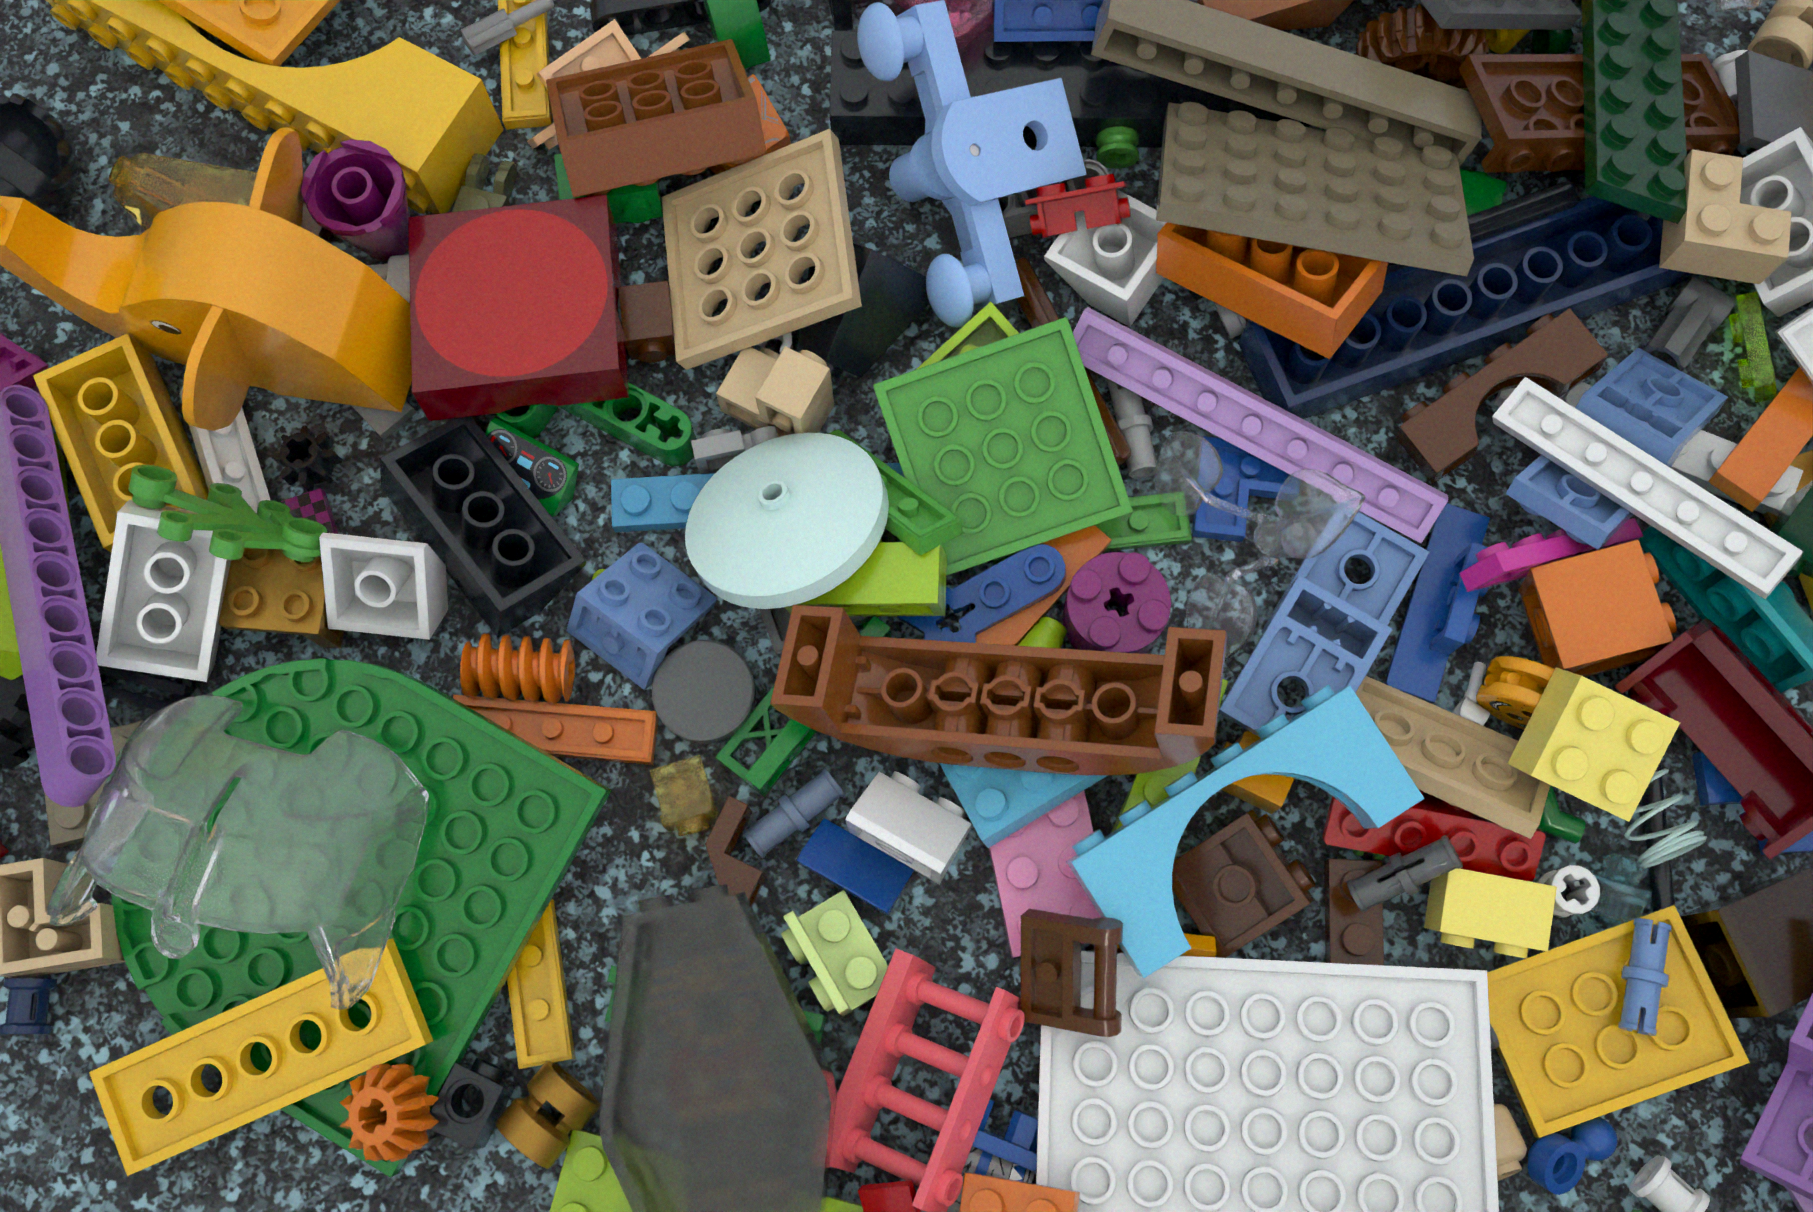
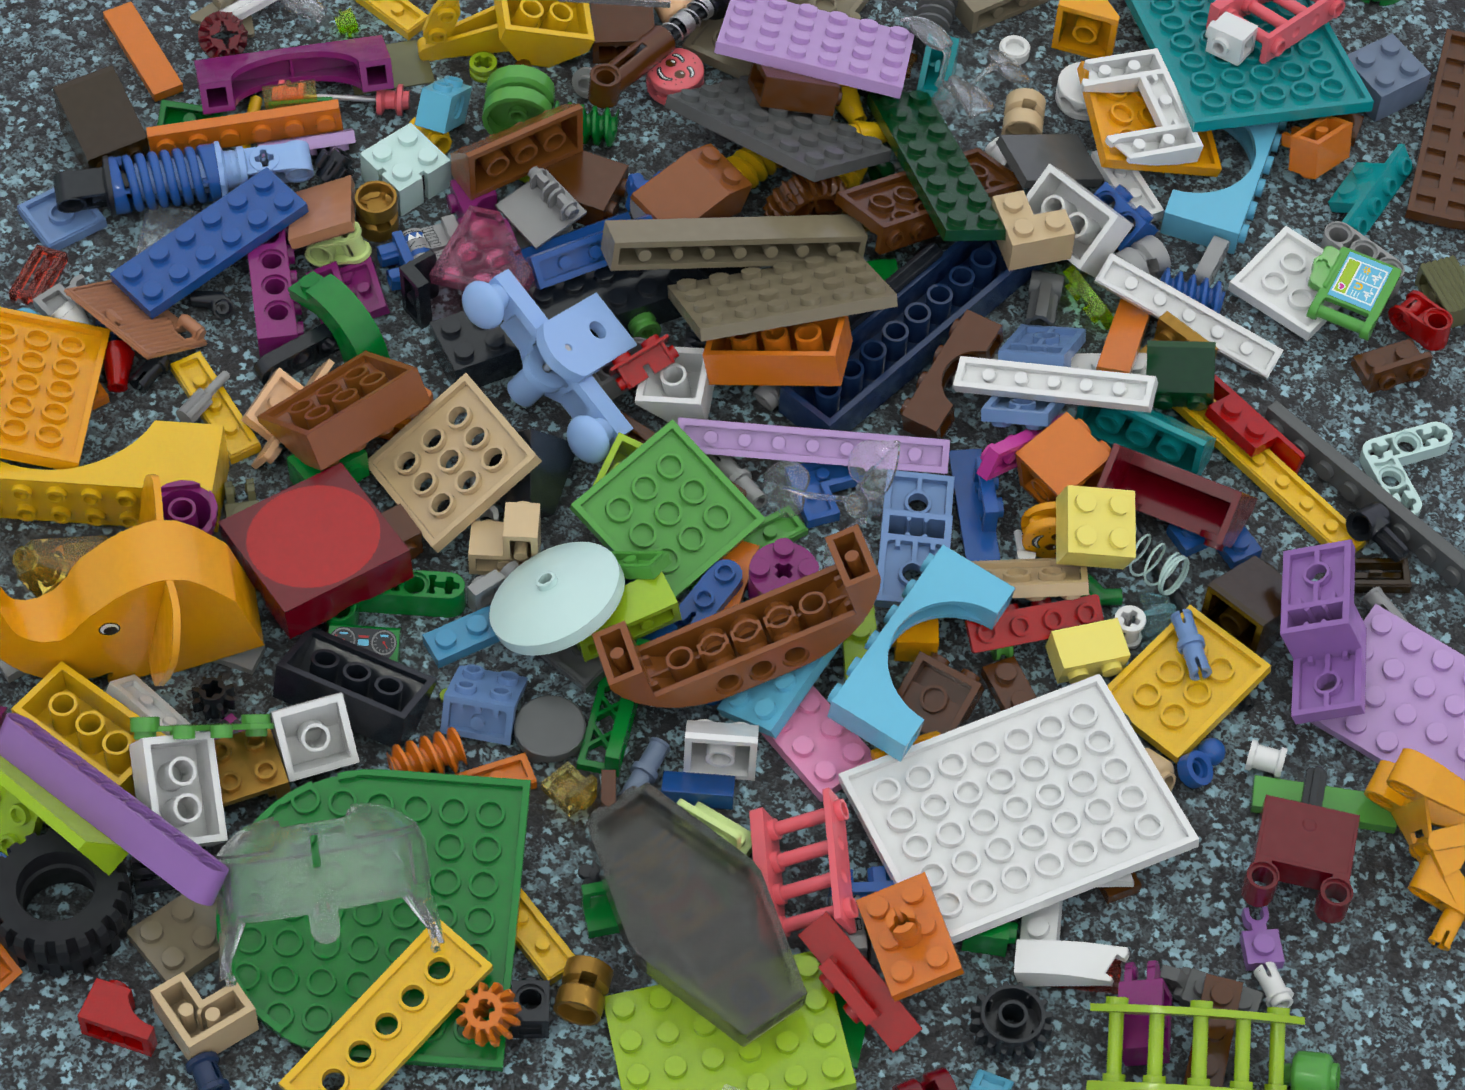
camera: 30 degrees left, 20 degrees down
reddish brown plate [1021,908,1123,1037] -> none
dark grey pin [1347,835,1463,913] -> none

